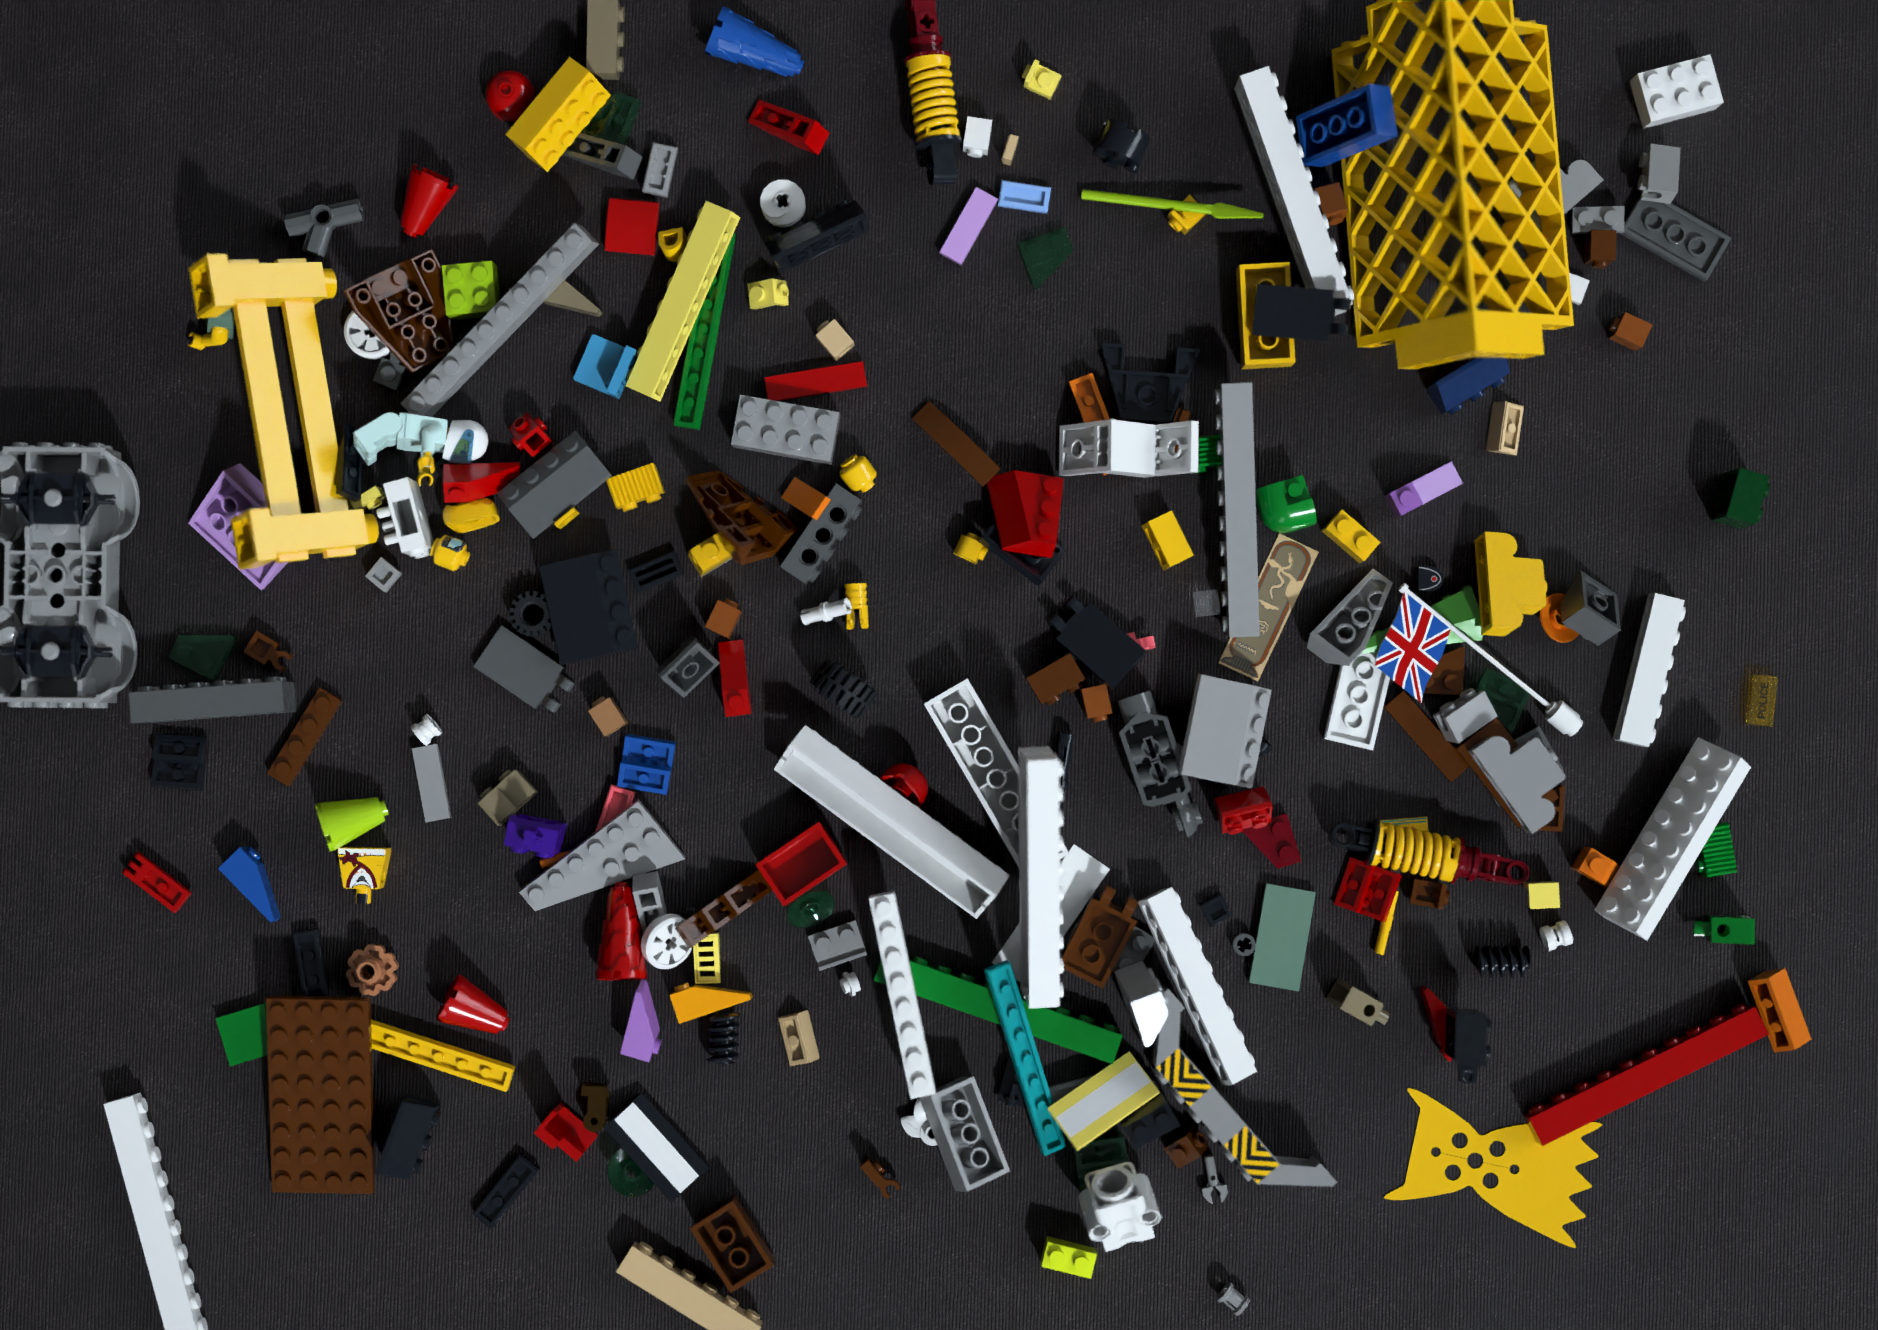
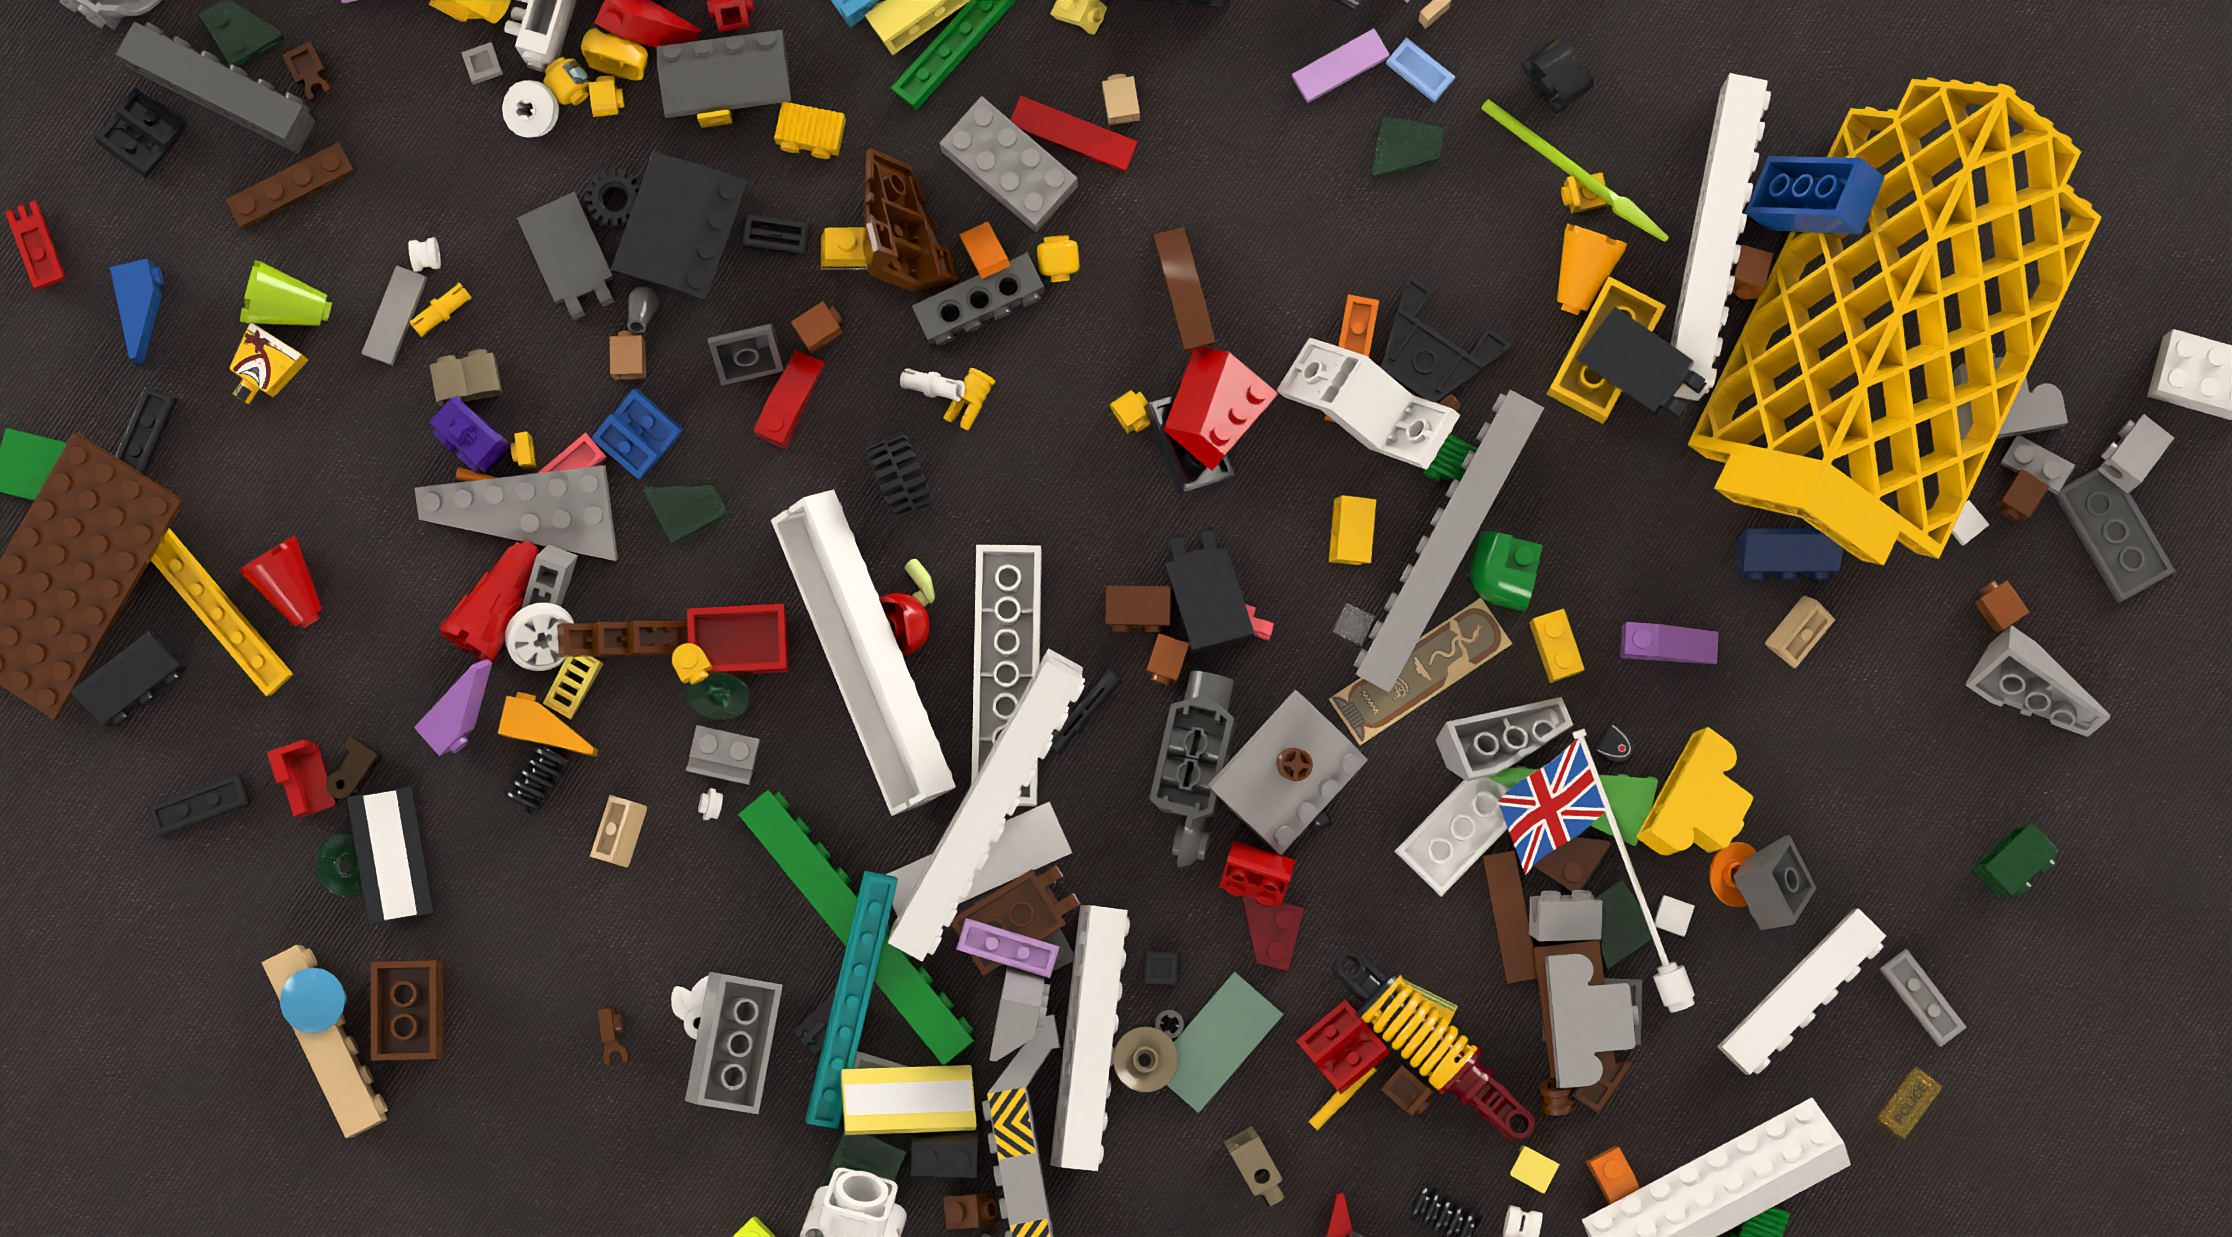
camera: 35 degrees right, 5 degrees down
nougat plant [346,944,399,996] -> none
white brick [869,890,936,1099] -> none
none -> dark azure dish [280,968,347,1033]
none -> yellow pin [409,282,472,338]
none -> white piece [502,80,559,138]
none -> yellow plate [511,432,536,470]
none -> yellow plate [589,76,625,117]
none -> dark grey cone [627,287,659,334]
none -> clear green wing [643,485,729,544]
none -> yellow plate [672,643,713,685]
none -> yellowish green arm [904,559,935,607]
none -> lavender tile [956,918,1060,978]
none -> dark tan dish [1113,1027,1178,1093]
none -> reddish brown wheel [1276,748,1313,781]
none -> reddish brown wheel [1539,1078,1573,1116]
none -> light orange cone [1557,223,1627,315]
none -> white tile [1654,895,1695,937]
none -> light grey tile [1879,949,1967,1047]
none -> light grey wedge [1966,625,2110,737]

